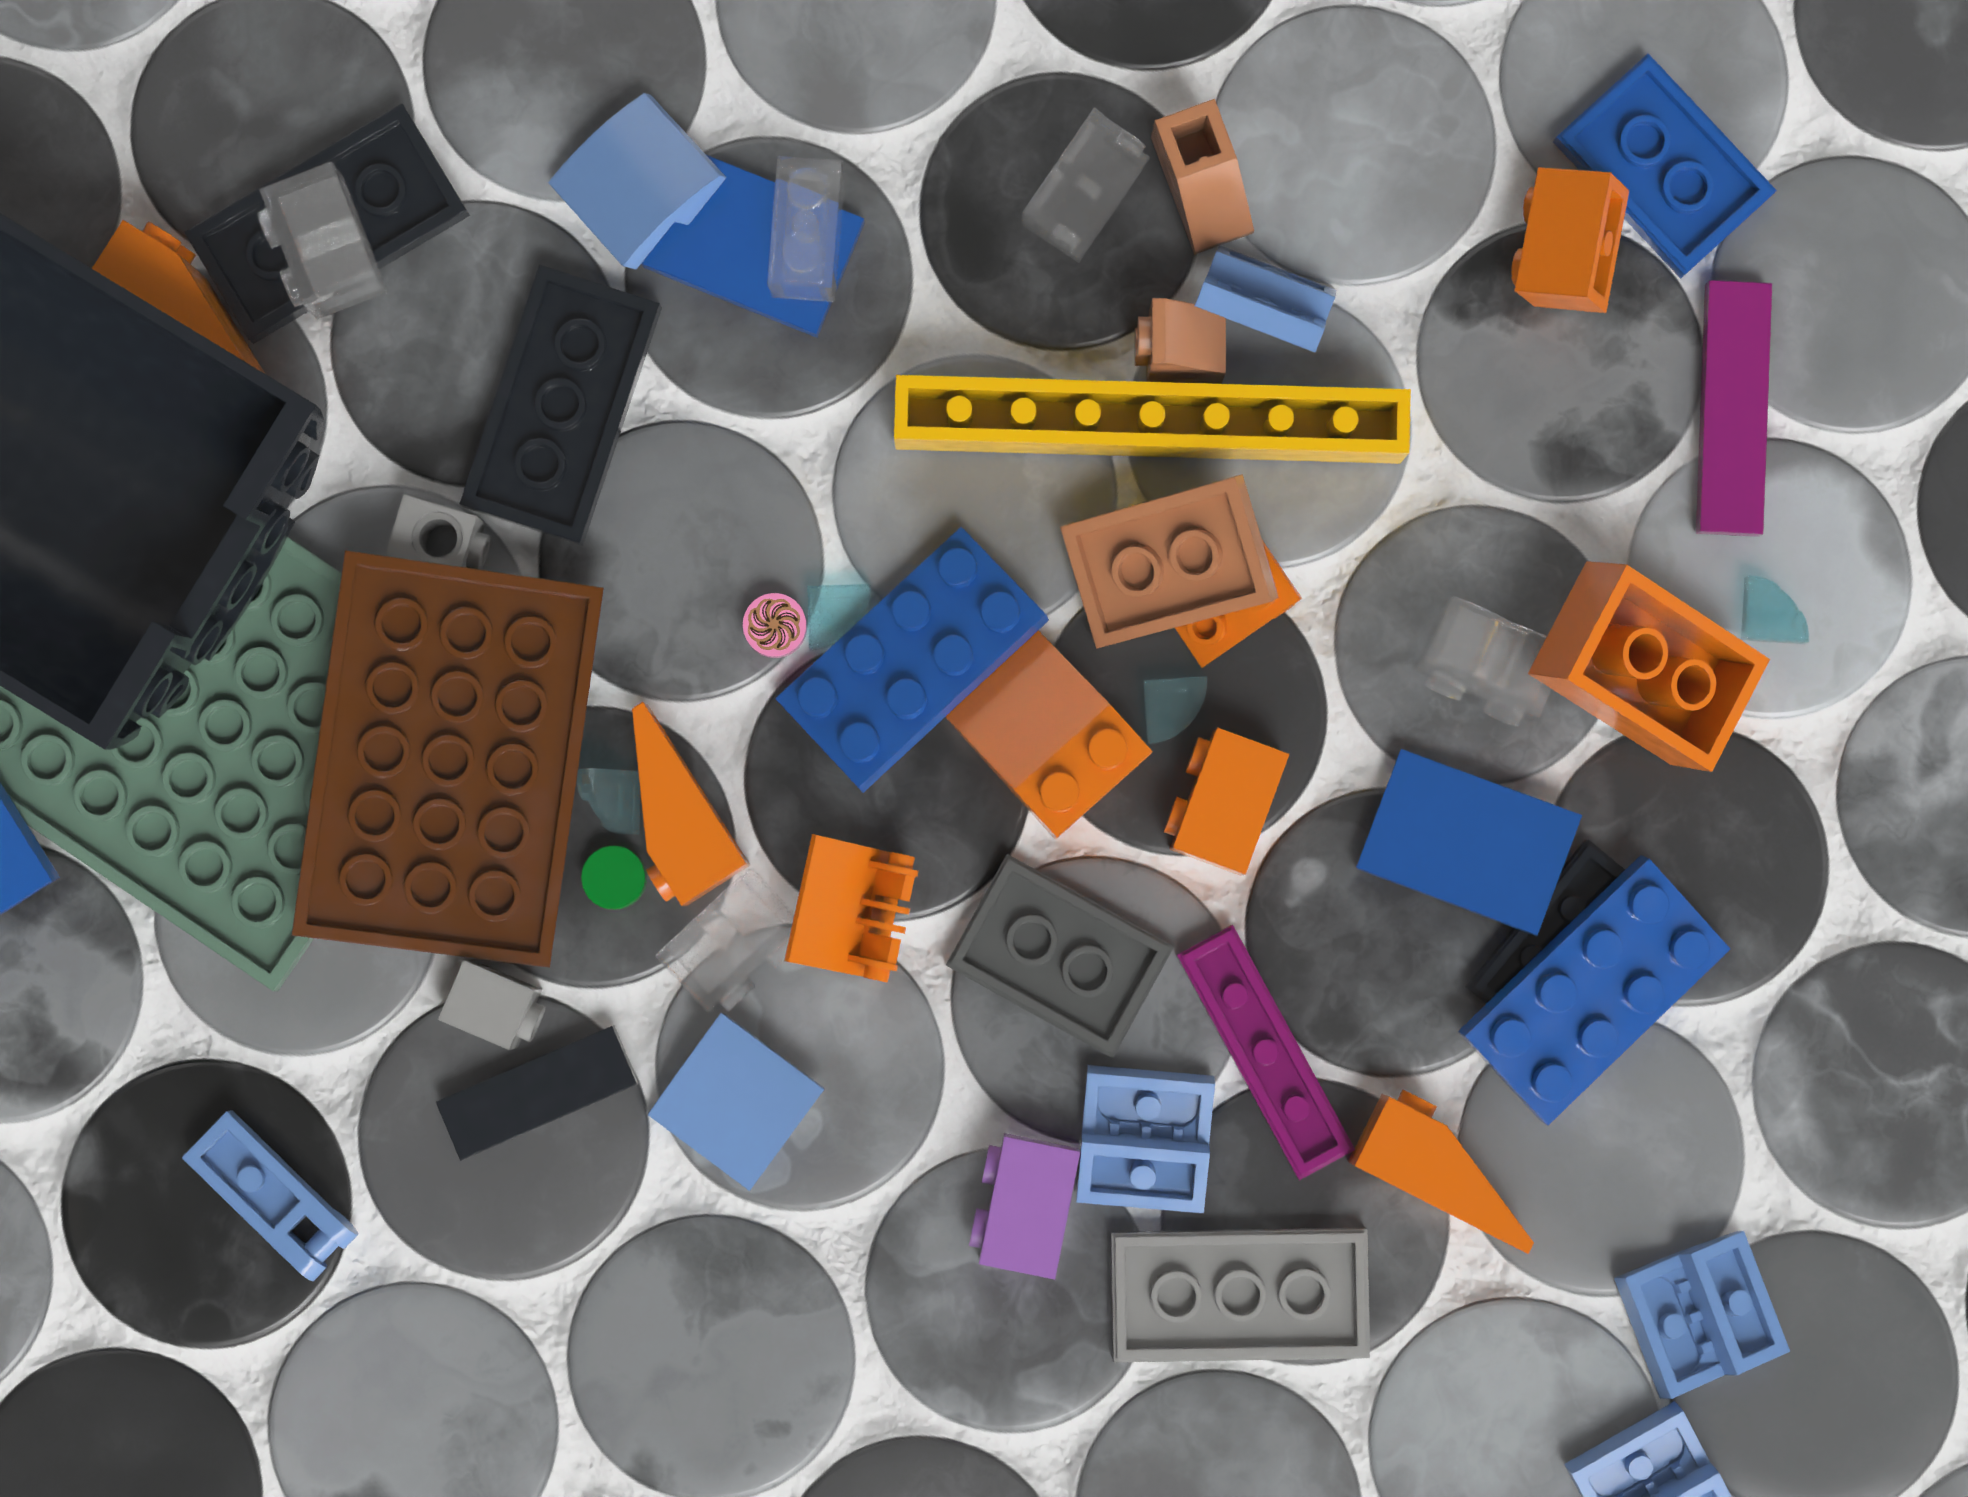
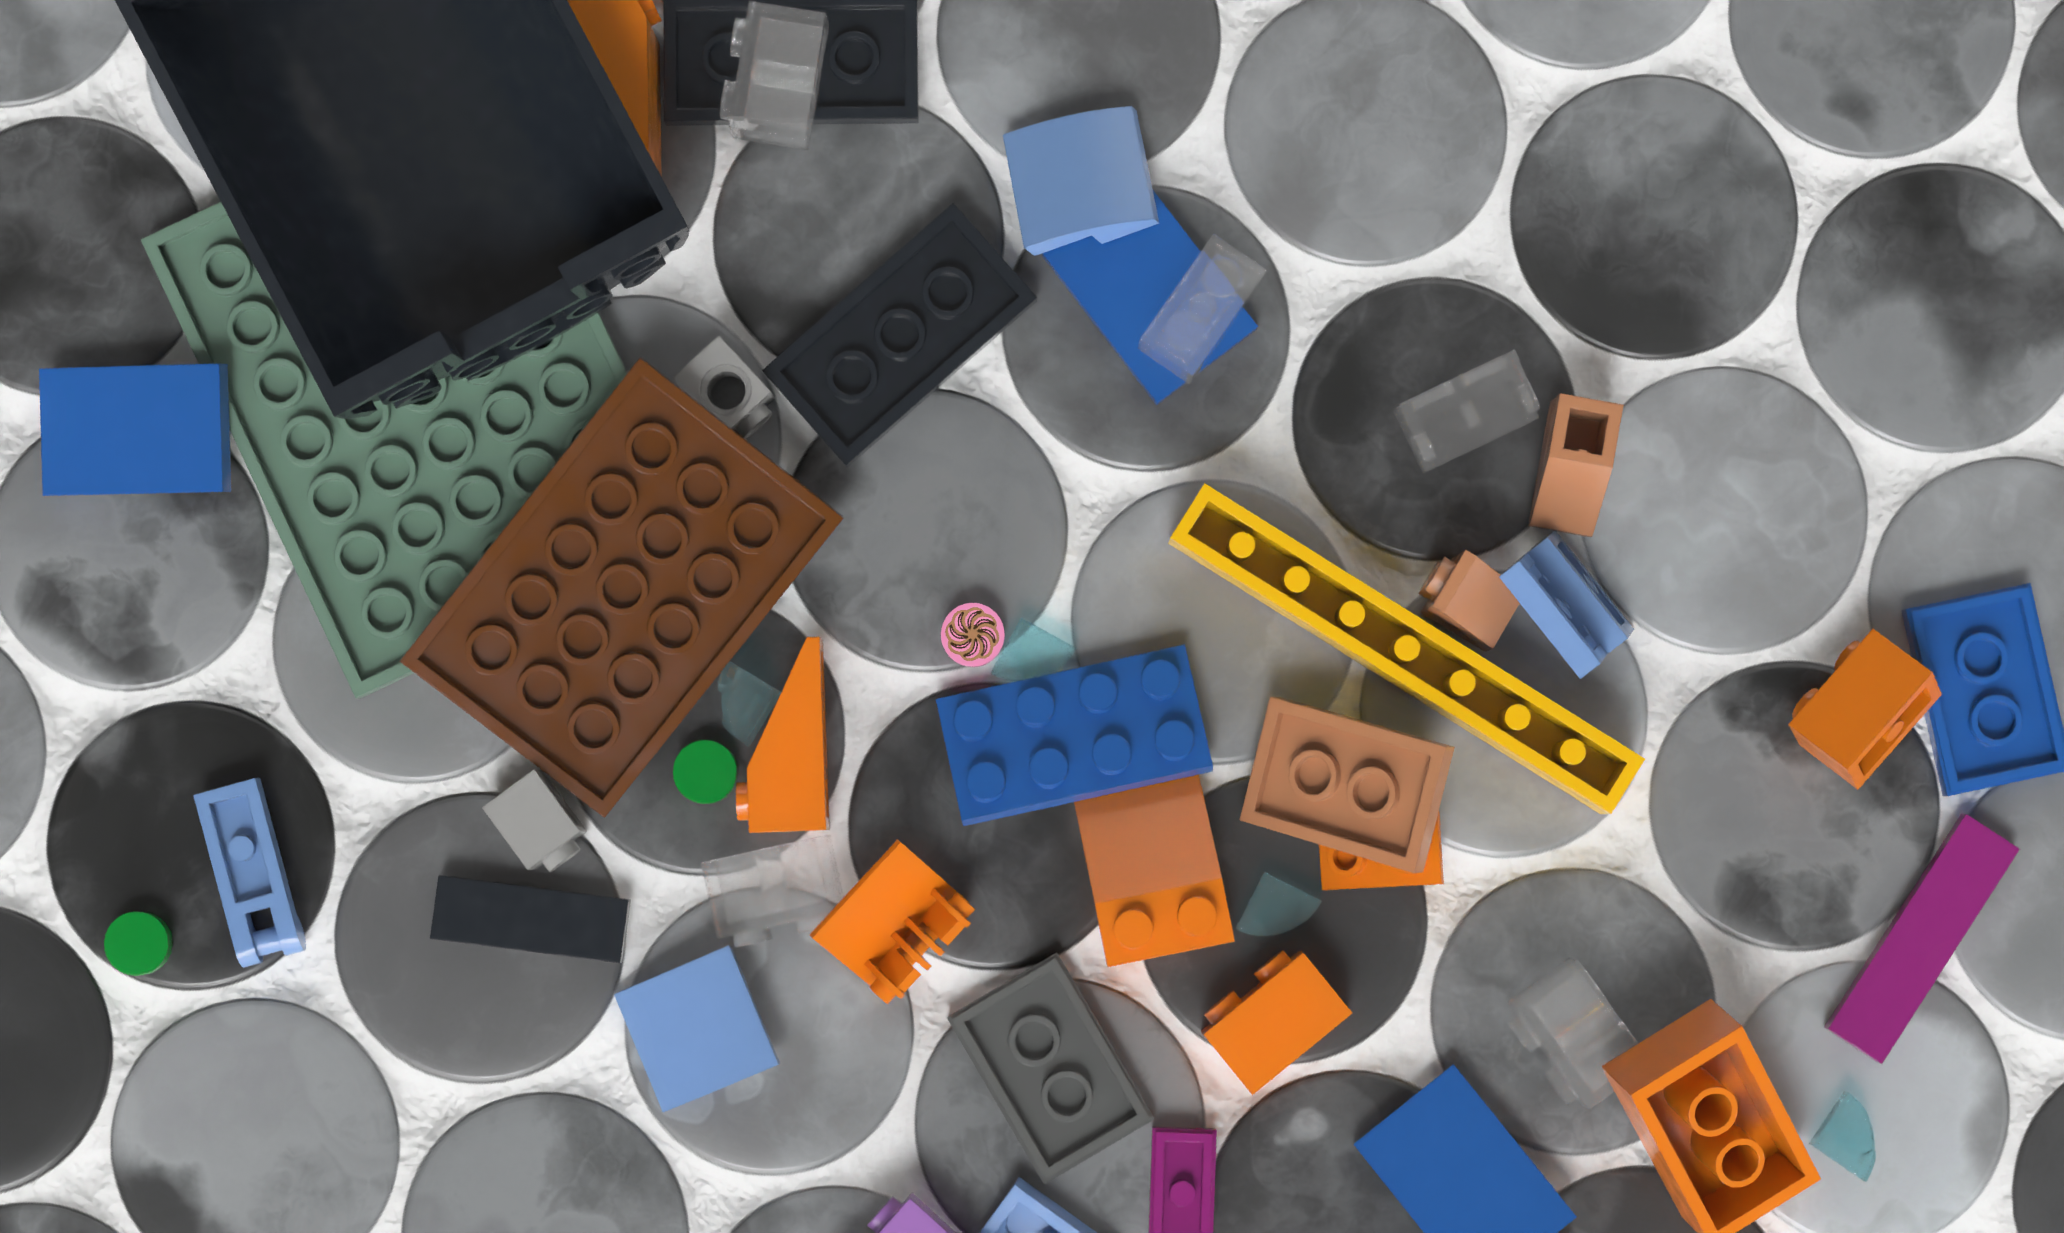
camera: 35 degrees right, 0 degrees up
none -> green tile [104,911,173,976]

